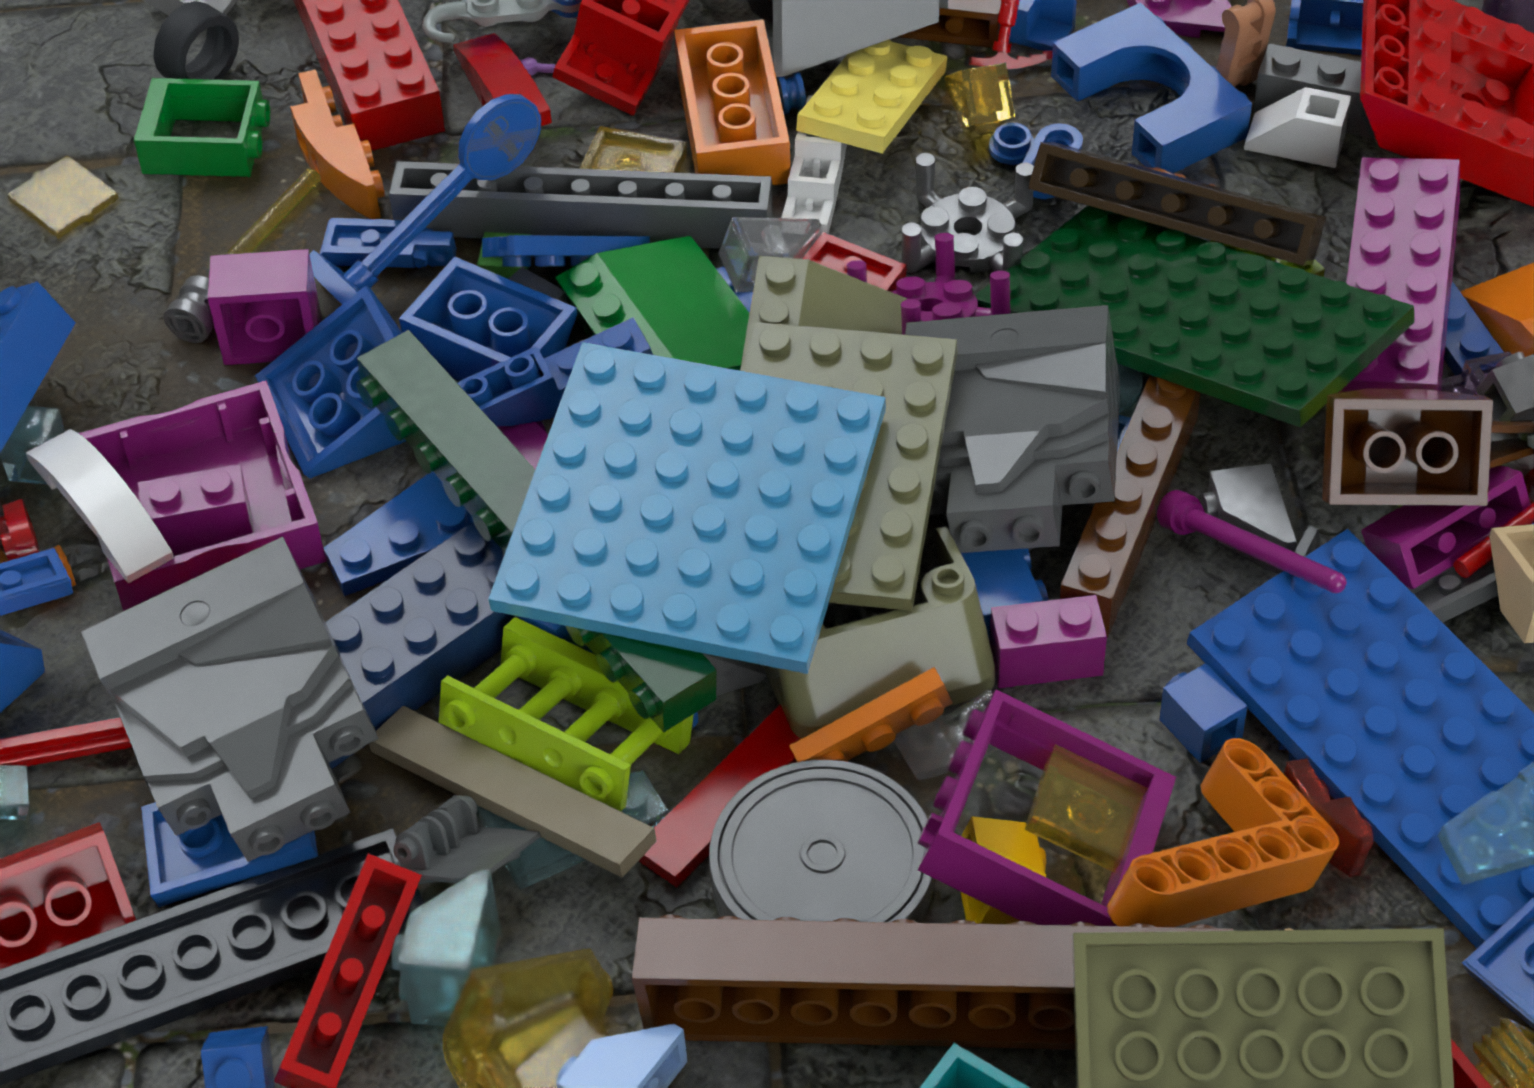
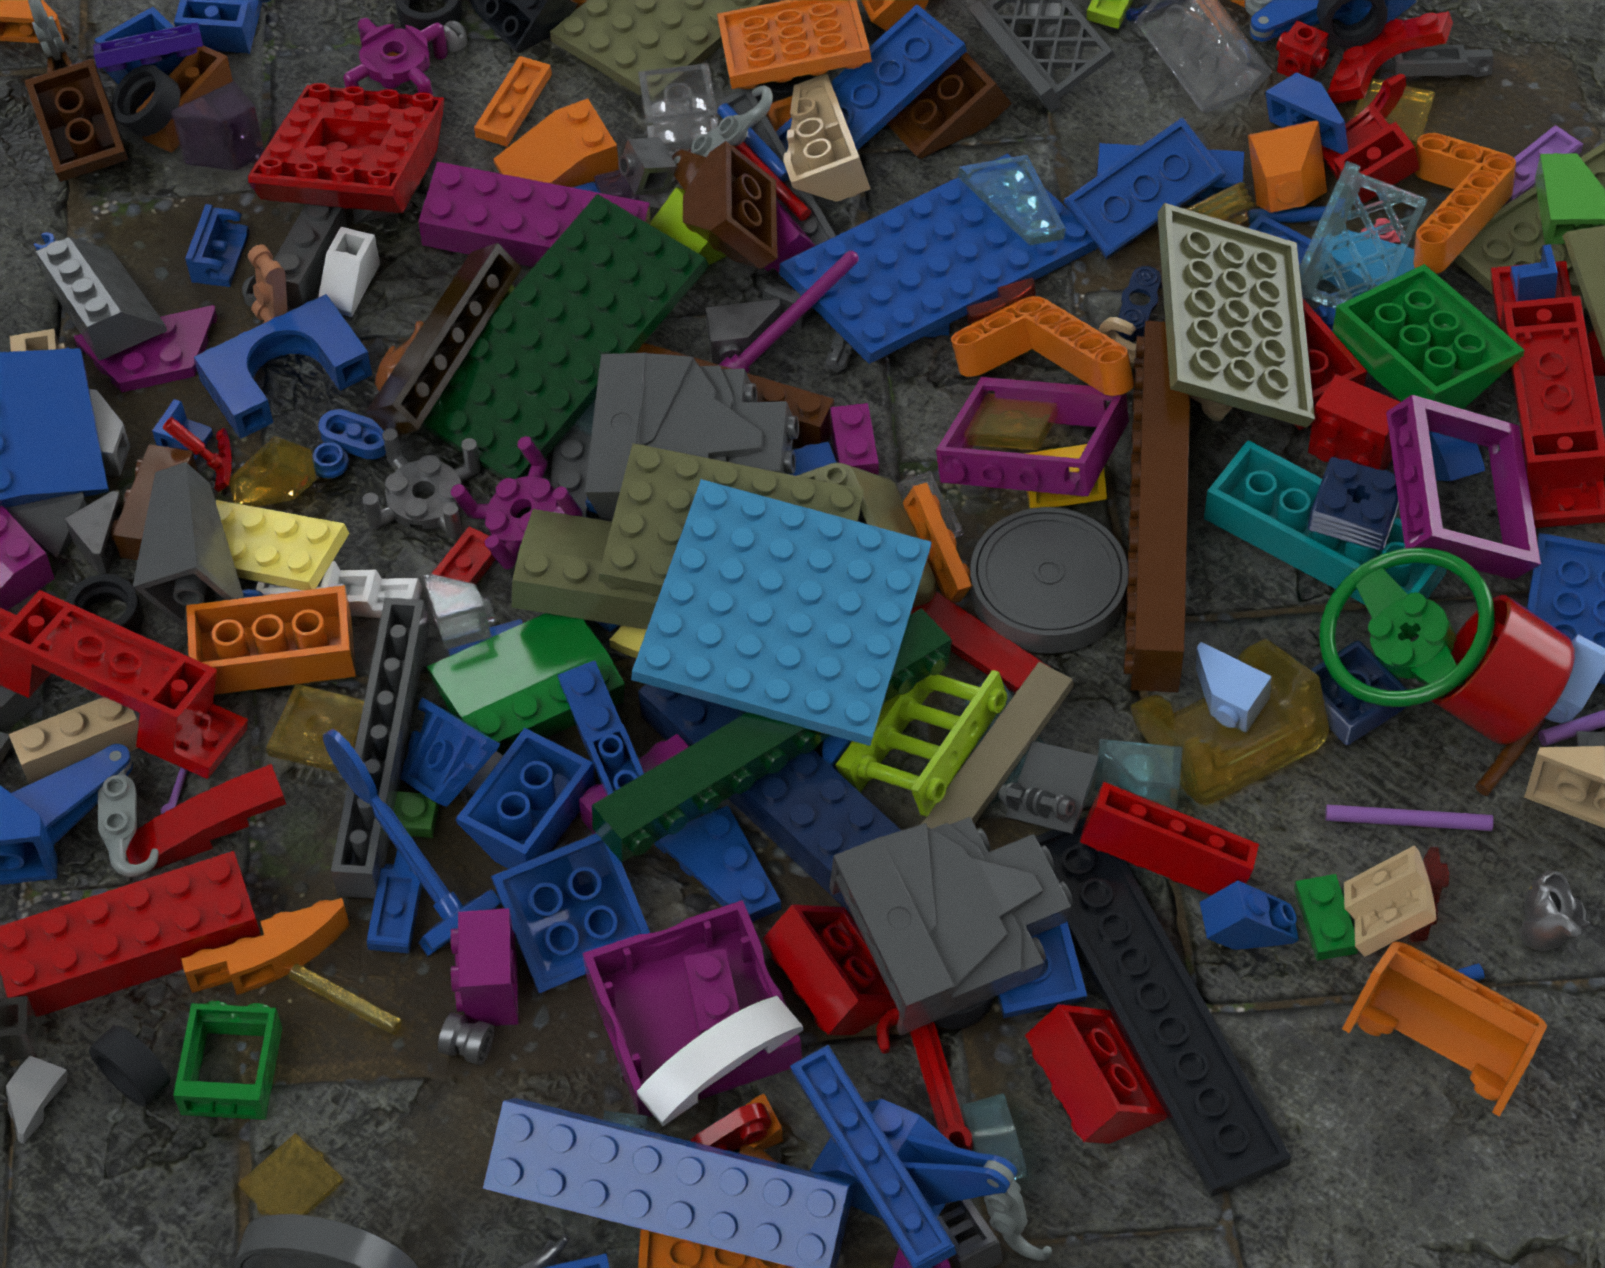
camera: 90 degrees left, 5 degrees up
blue brick [1159,663,1247,763] -> none

